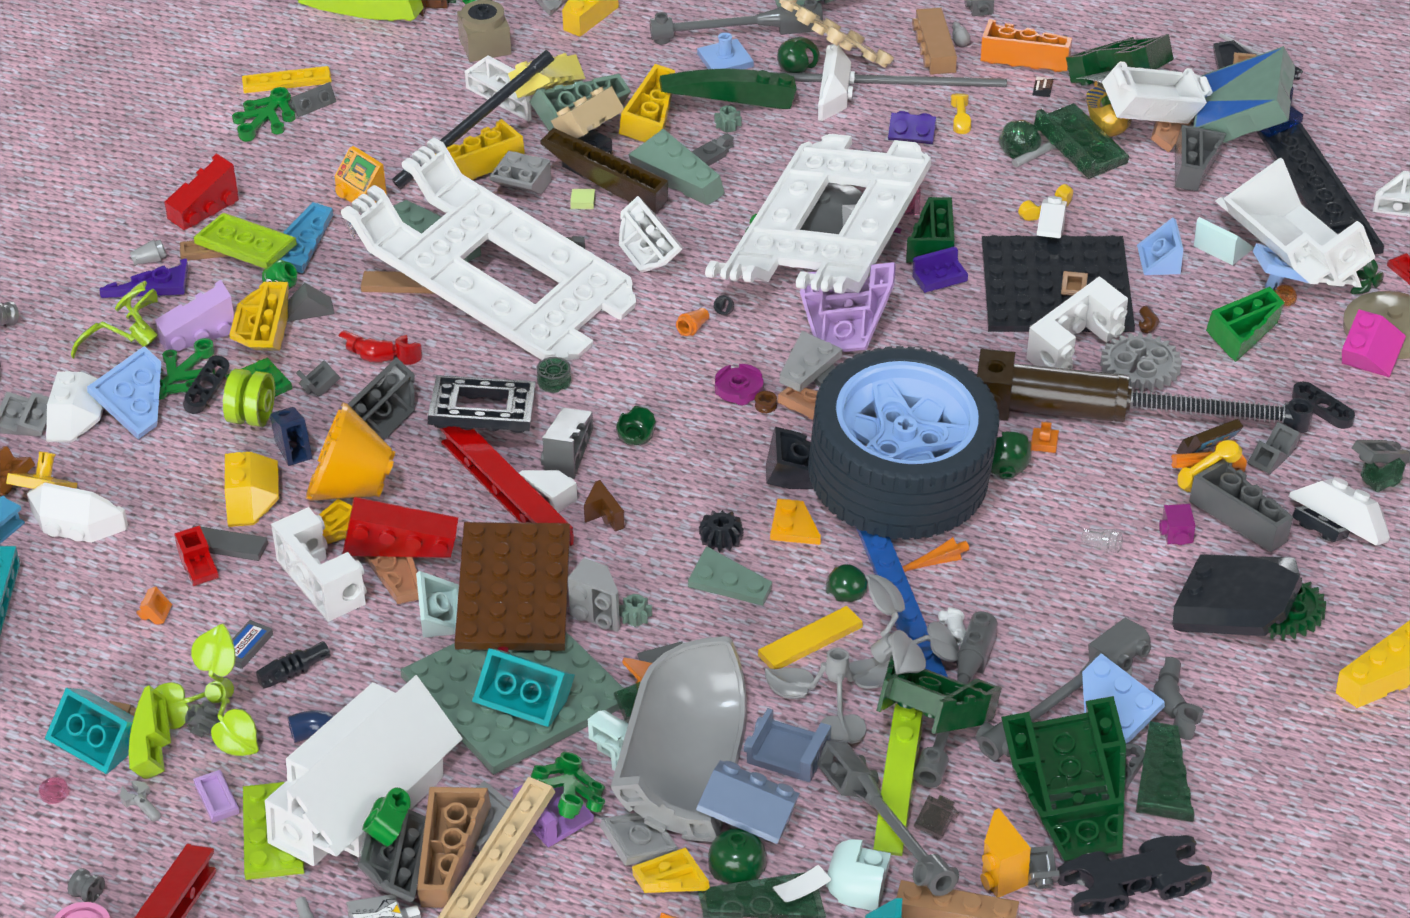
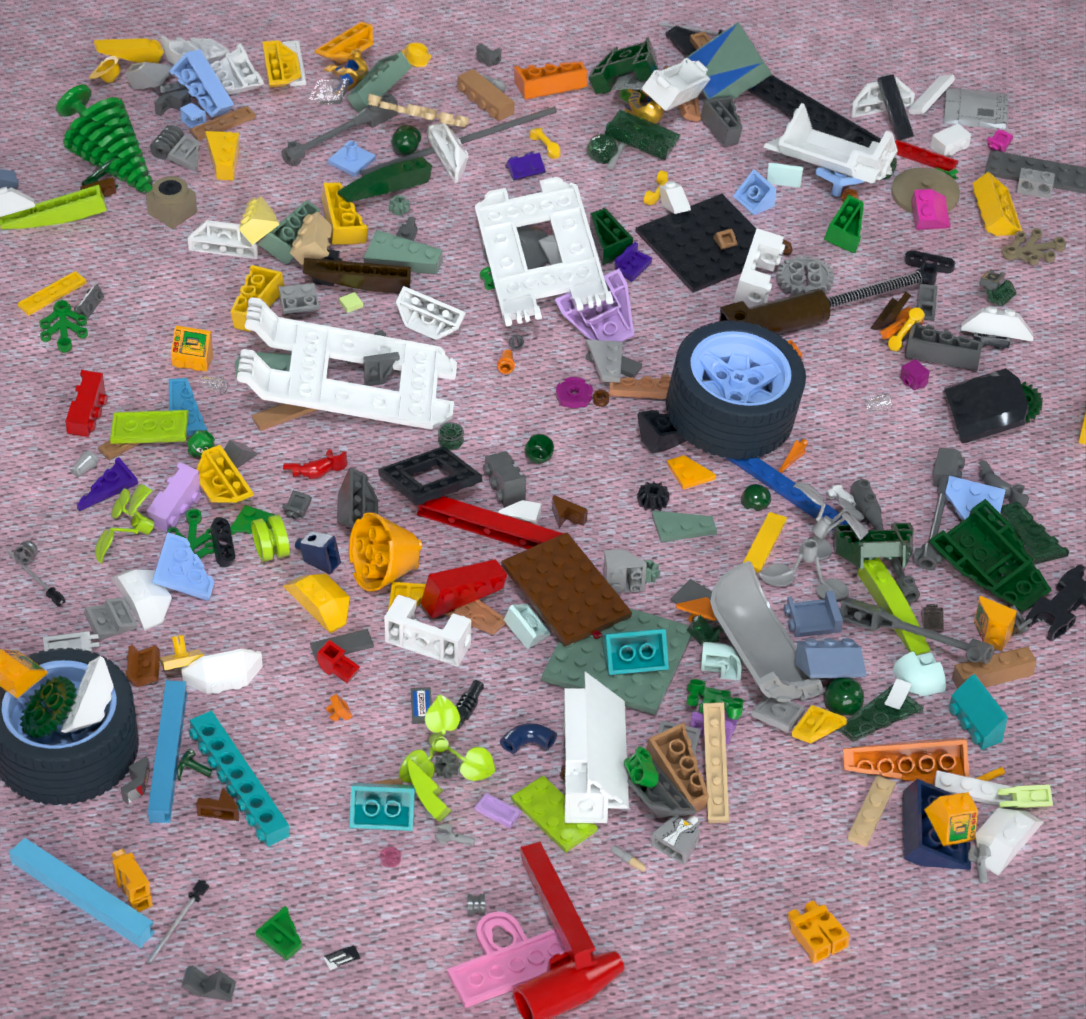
camera: 35 degrees left, 5 degrees up
black piece [391,50,554,190] -> none
sticker [1032,77,1054,97] -> none
none -> dark grey wing [363,352,400,386]

